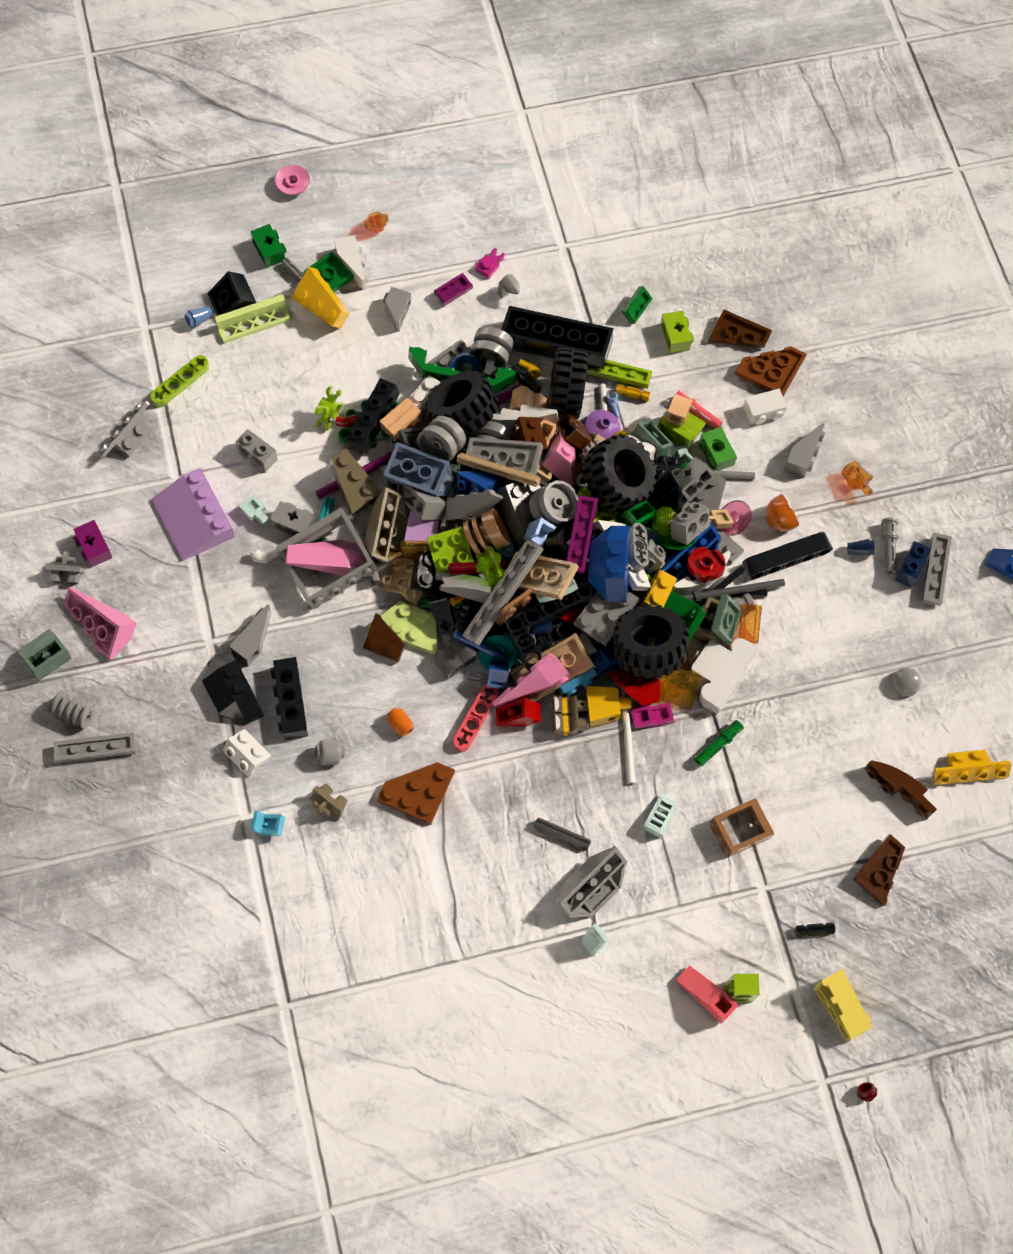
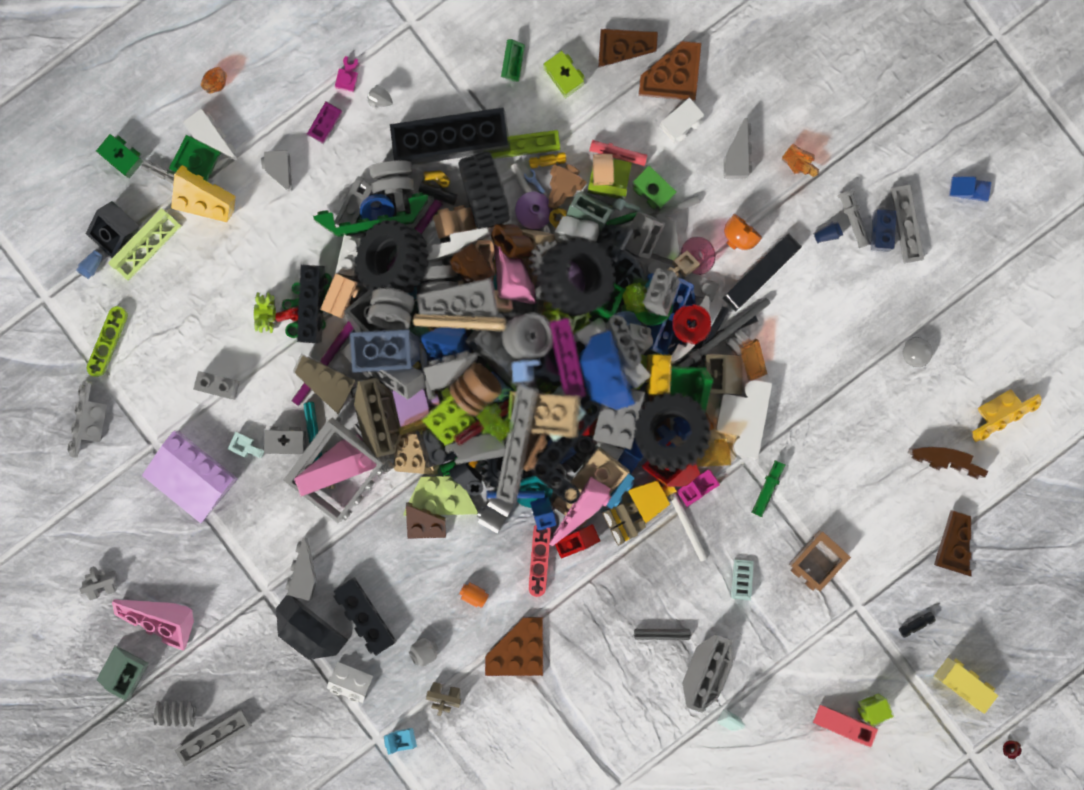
camera: 15 degrees left, 20 degrees up
magenta brick [73,520,113,567] -> none
white arm [250,547,280,564] -> none
bright pink dish [275,165,310,195] -> none
sand green plate [711,594,742,644] -> none
none -> medium nougat rock [549,164,587,210]

